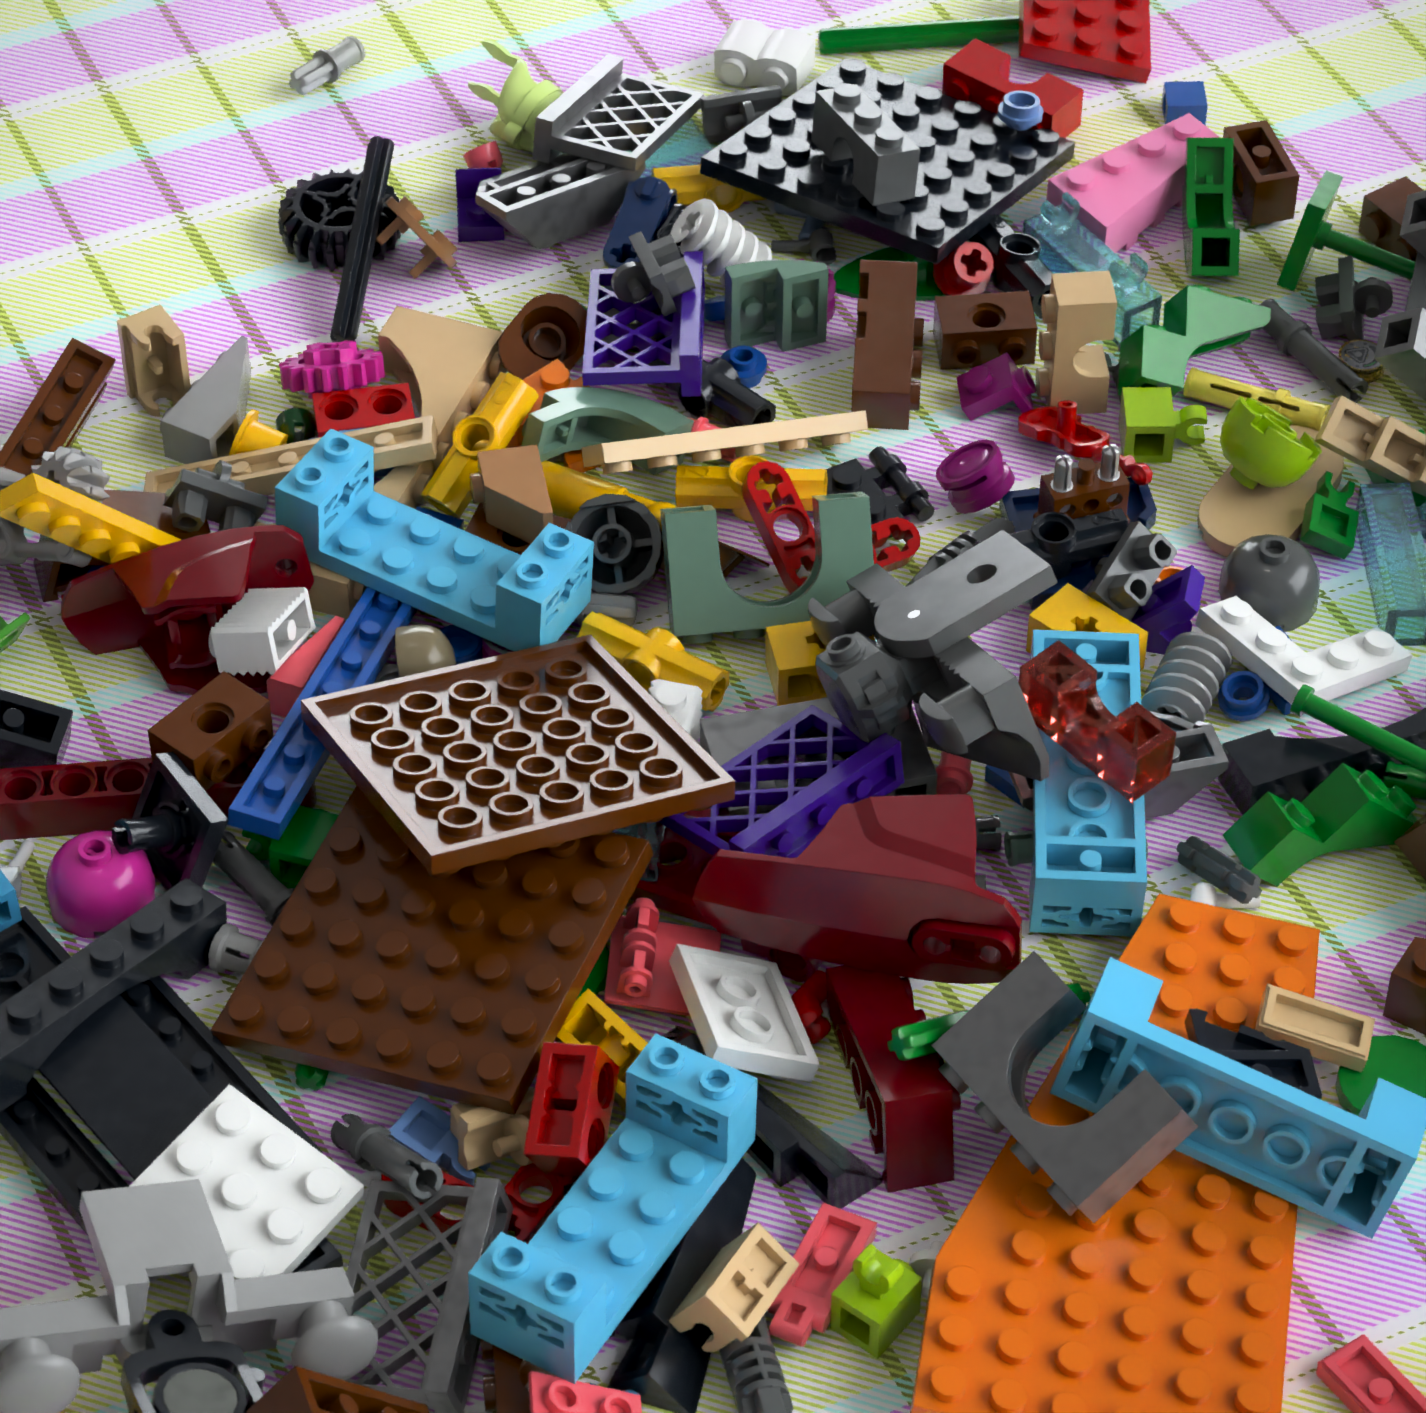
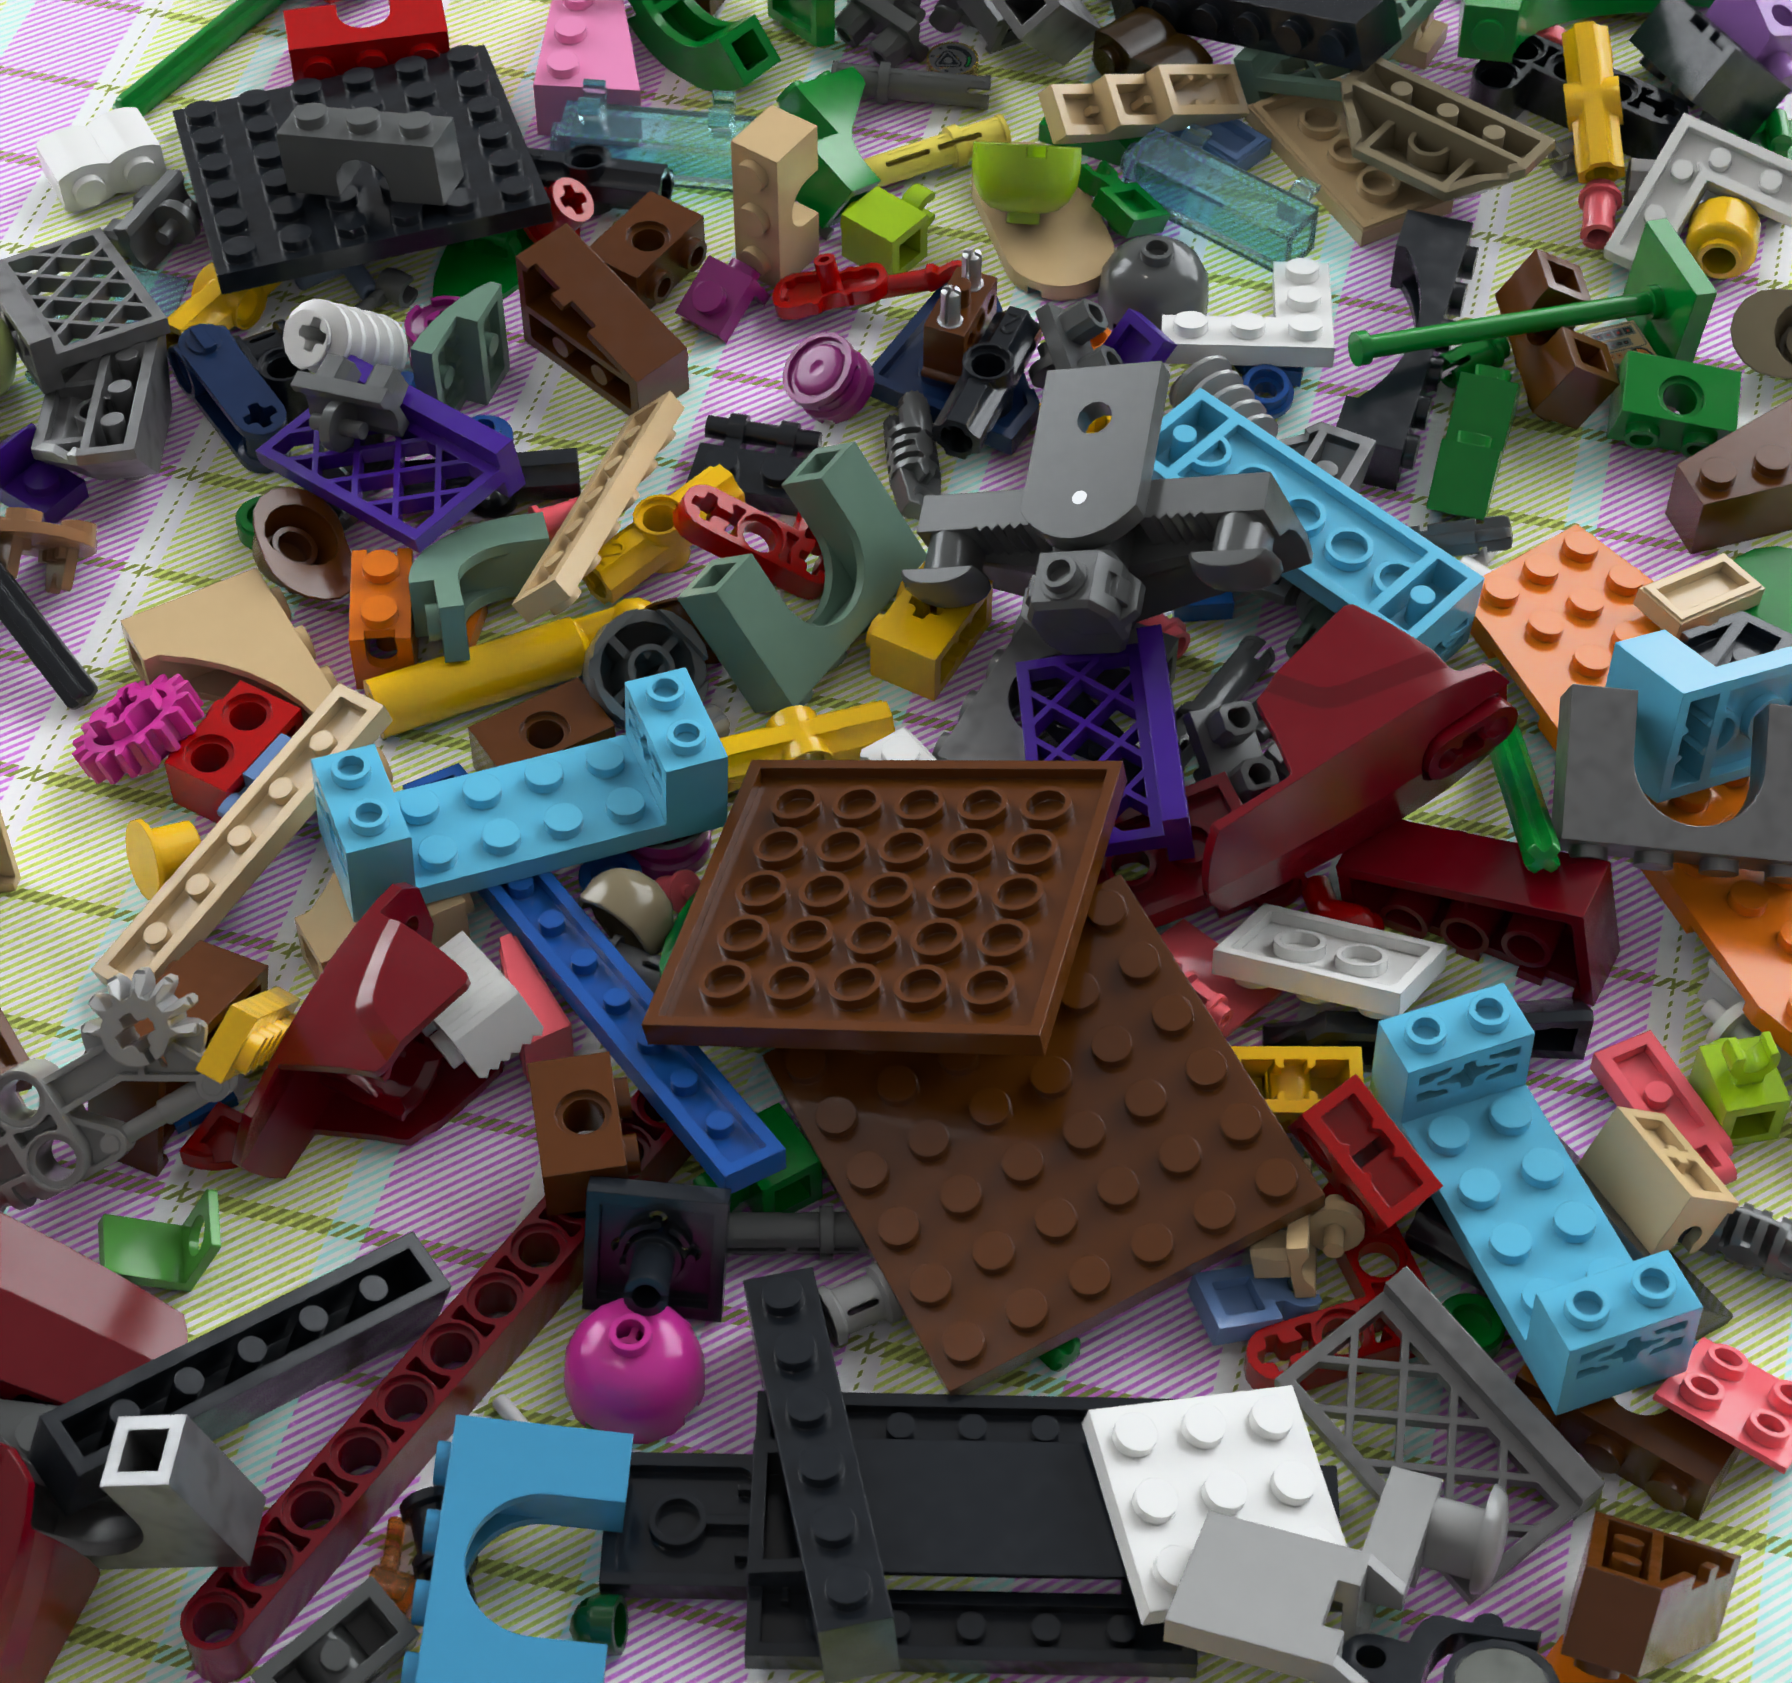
camera: 50 degrees left, 5 degrees up
light grey slope [160,336,251,464] -> none
dark grey hips [163,460,268,532] -> none
dark green hinge [275,408,316,444] -> none
dark grey pin [331,1114,443,1199] -> none
yellow piece [421,372,539,519] -> none
medium nougat slope [470,444,553,544] -> none
medium blue plate [998,91,1043,130] -> none
clear red arch [1019,640,1176,803] -> none

